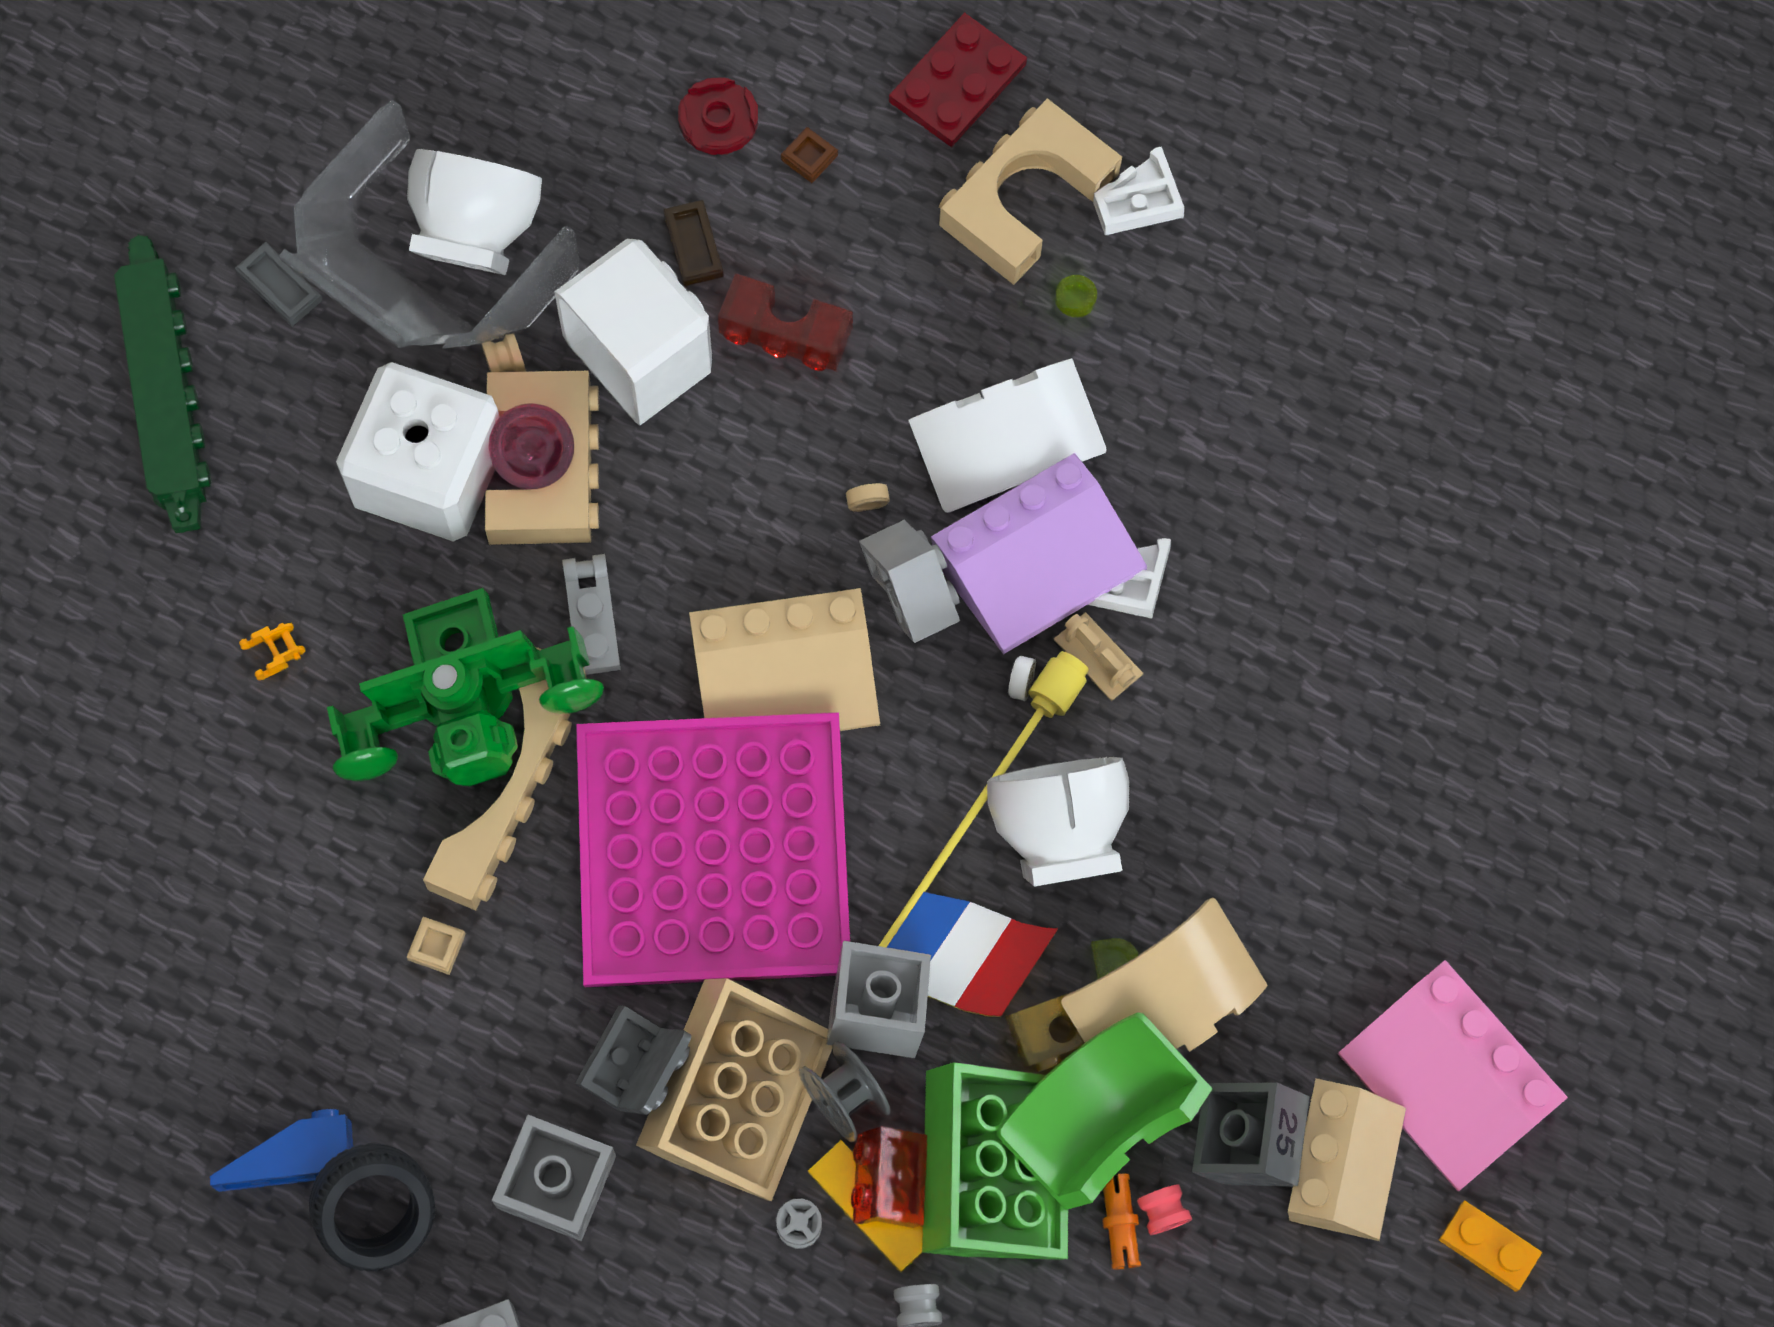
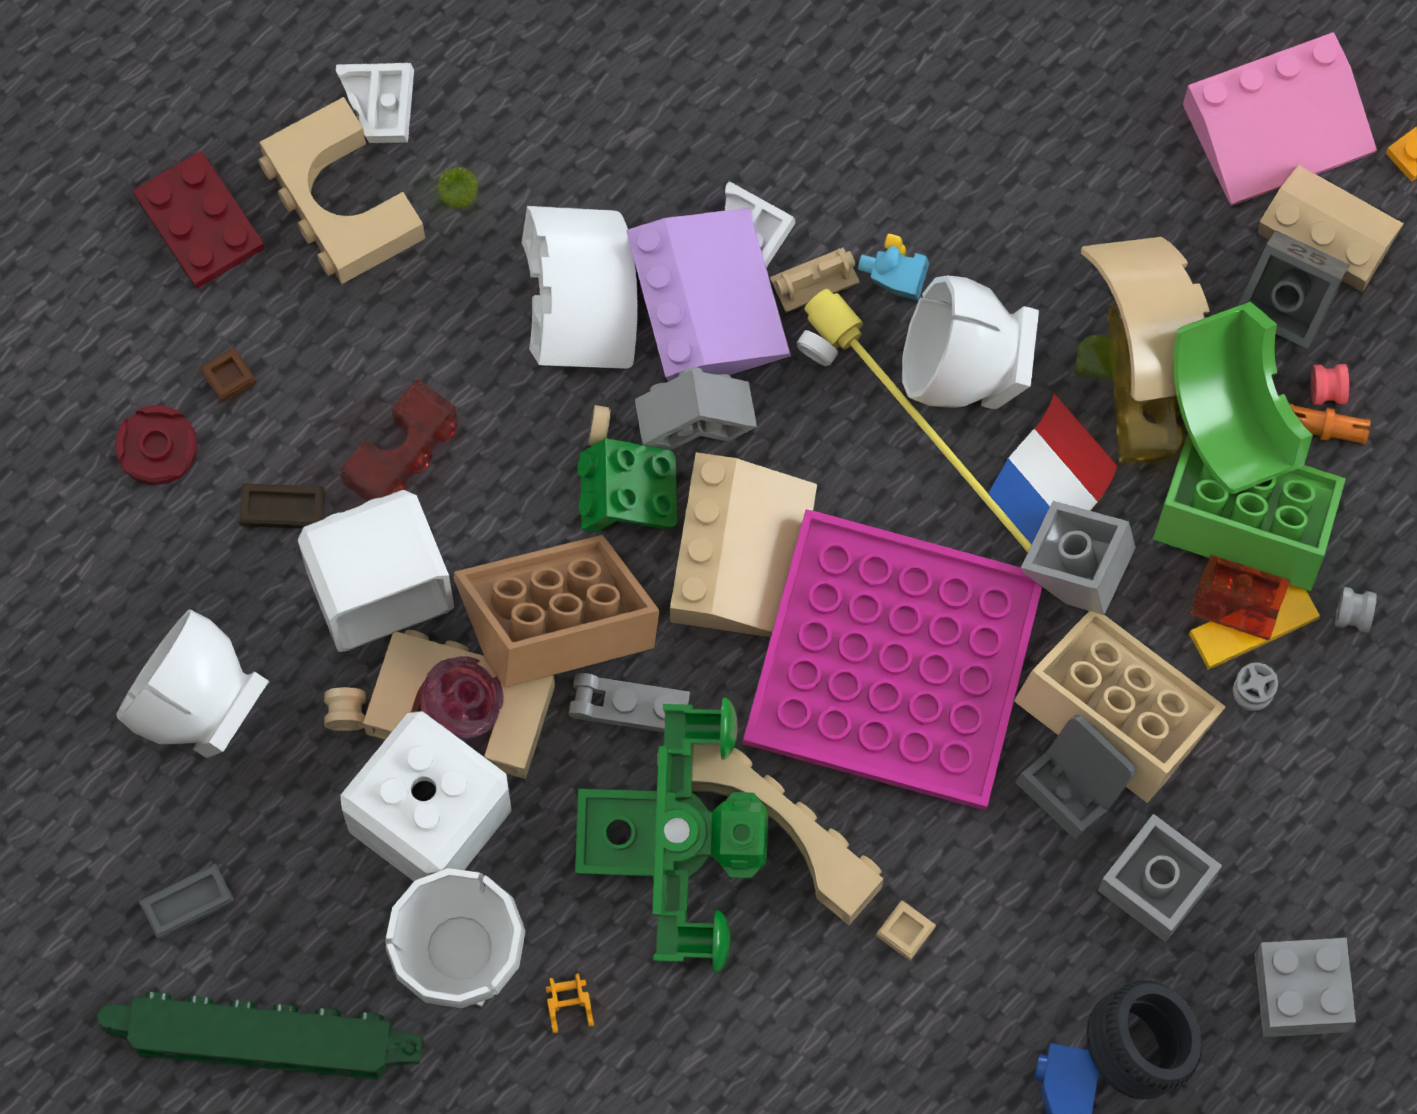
camera: 70 degrees left, 0 degrees up
clear piece [279,100,580,349] -> none
dark grey piece [799,1041,890,1142] -> none
none -> white plate [385,868,526,1008]
none -> medium nougat slope [454,535,659,688]
none -> green bracket [578,438,677,532]
none -> medium azure piece [858,234,929,301]

